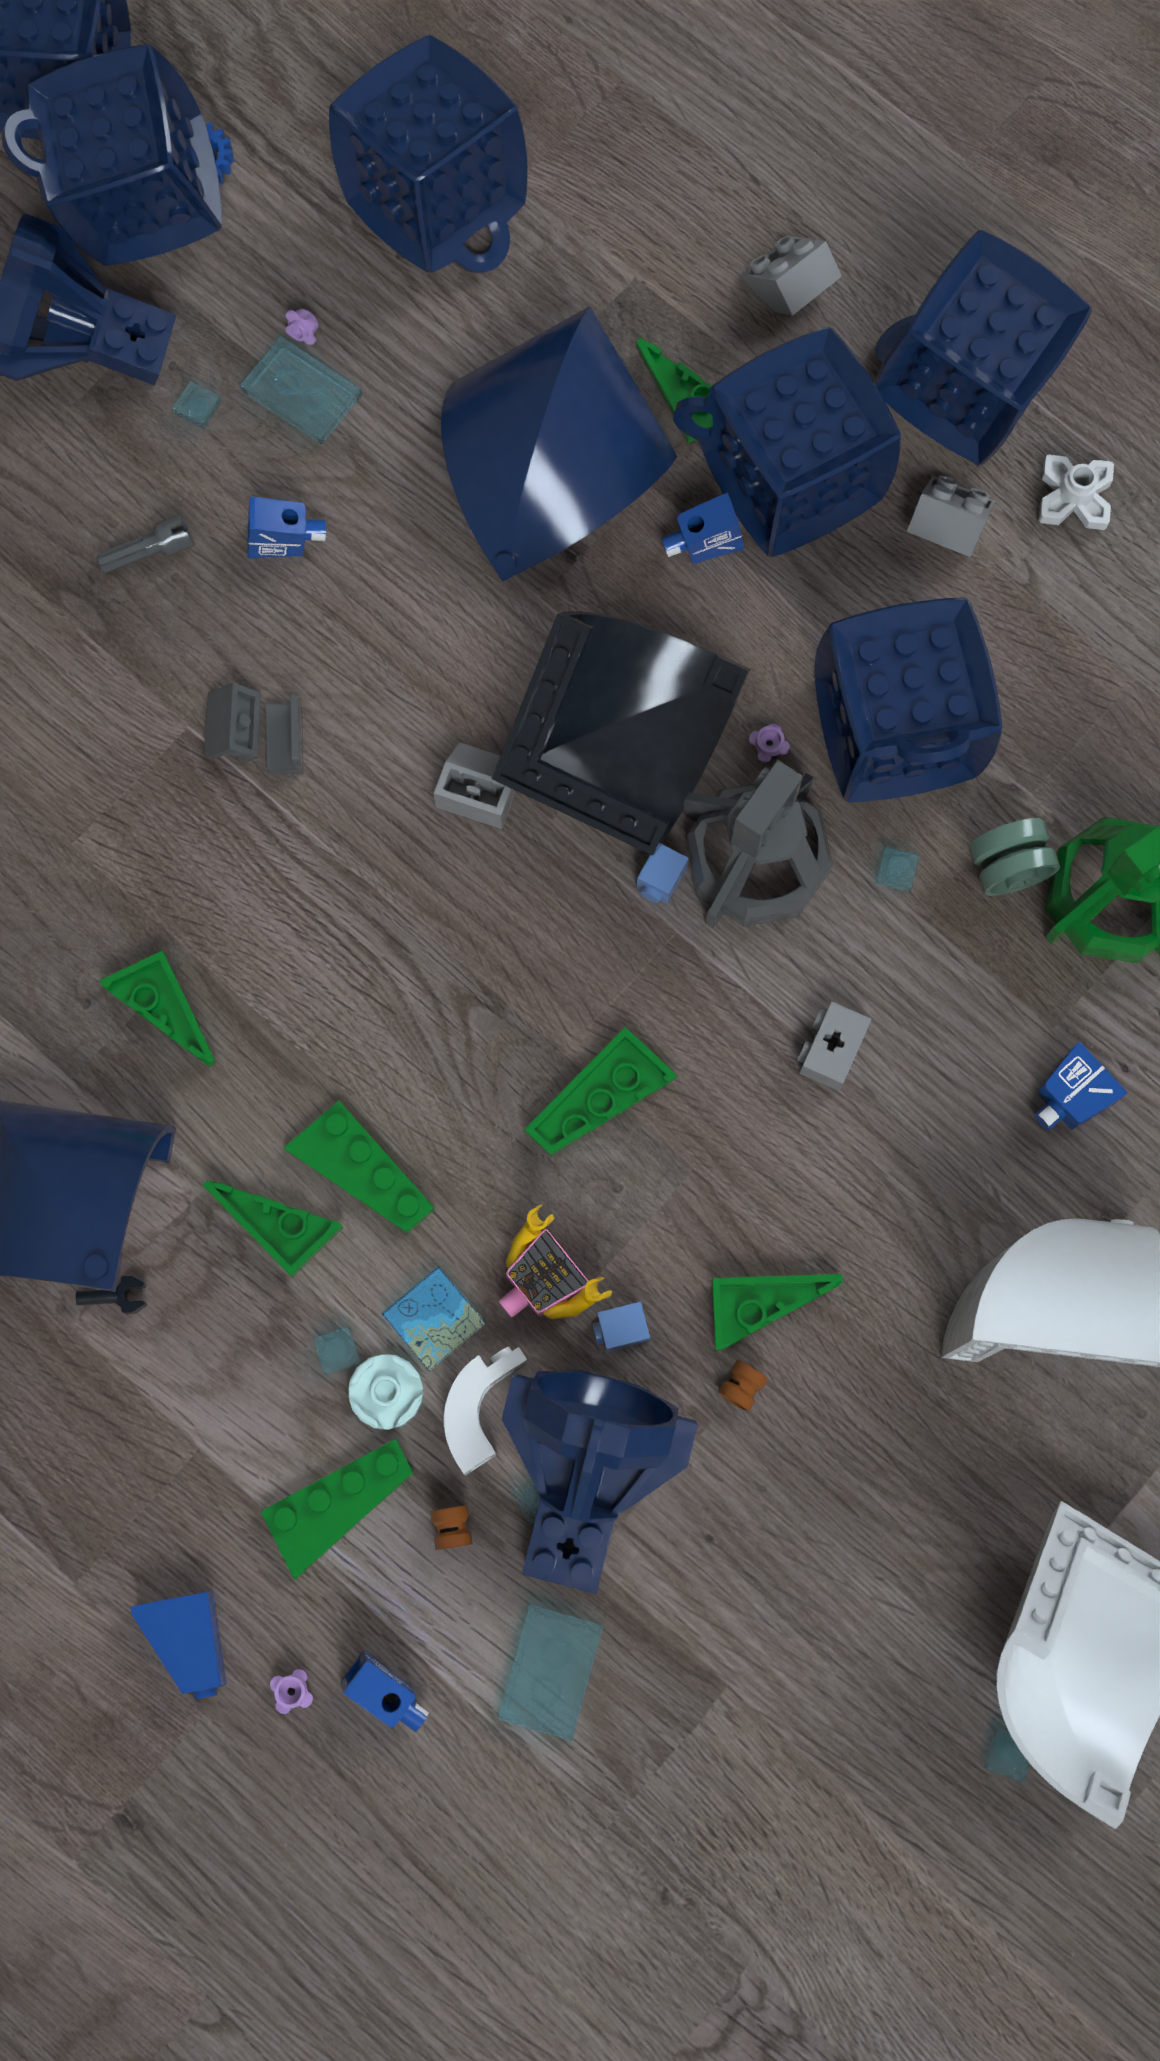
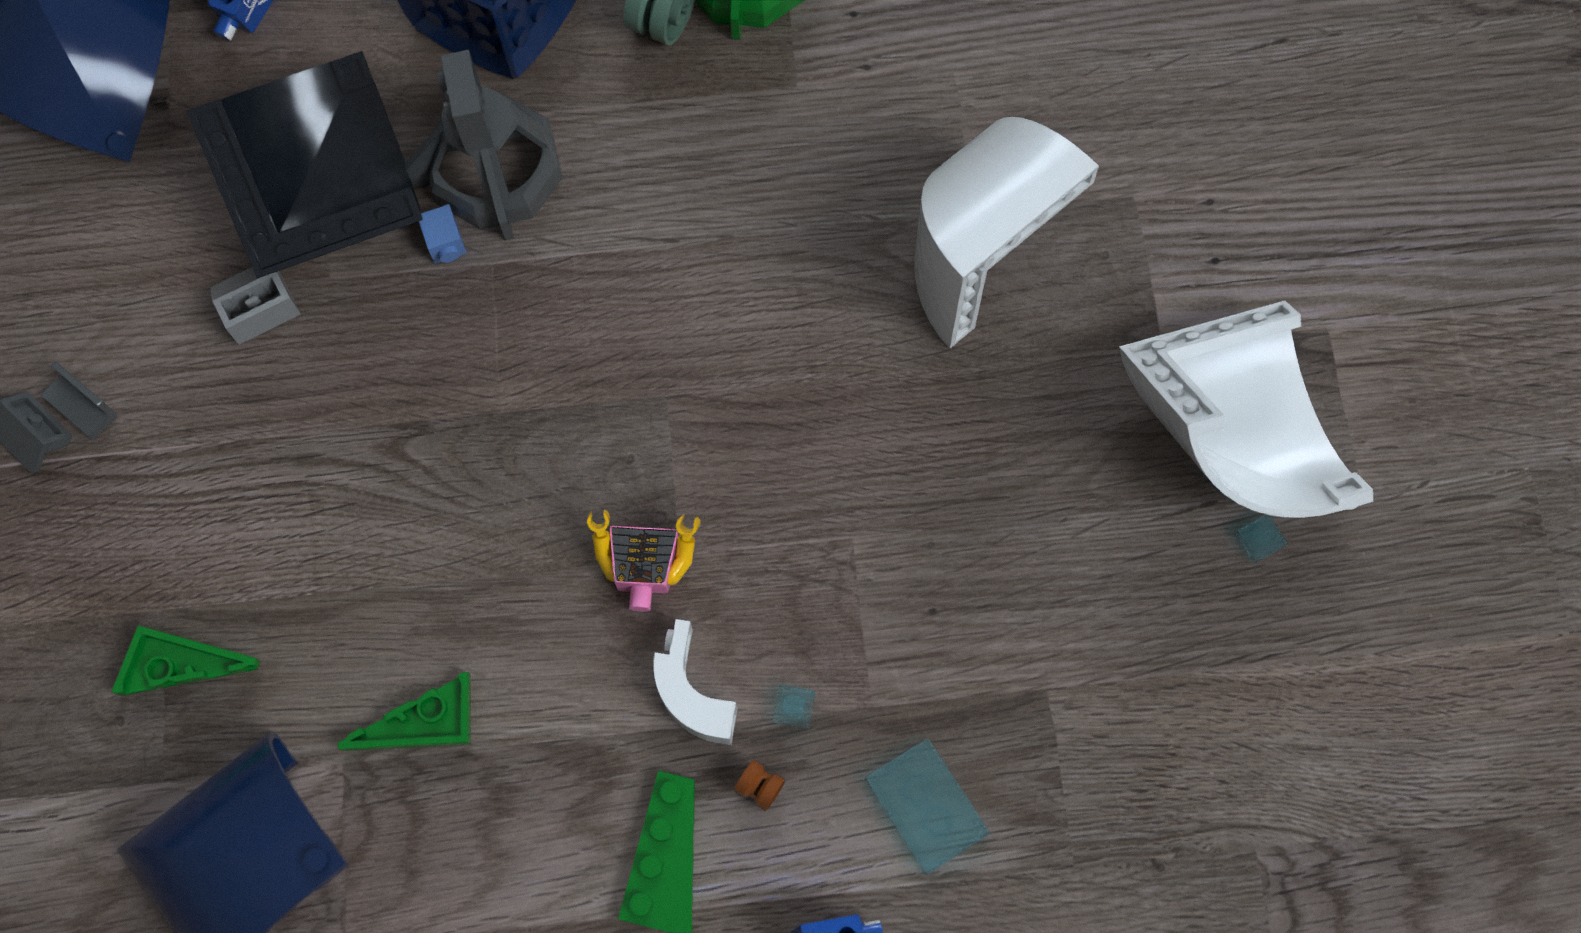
camera: 45 degrees left, 5 degrees down
black bar [76,1276,147,1315] -> none
green wing [283,1101,435,1234] -> none
clear light blue plate [313,1326,361,1375] -> none
light aqua tile [349,1354,424,1430] -> none
clear light blue tile [381,1266,486,1372] -> none
dark blue plate [502,1370,698,1594] -> none
green wing [524,1027,678,1157] -> none
medium blue brick [592,1302,650,1353] -> none
green wing [712,1274,843,1351] -> none
dark orange wheel [717,1360,769,1412] -> none
lavender plate [749,723,790,763] -> none
light grey brick [797,1002,872,1091] -> none
clear light blue plate [875,847,919,892] -> none
blue torso [1034,1041,1128,1131] -> none

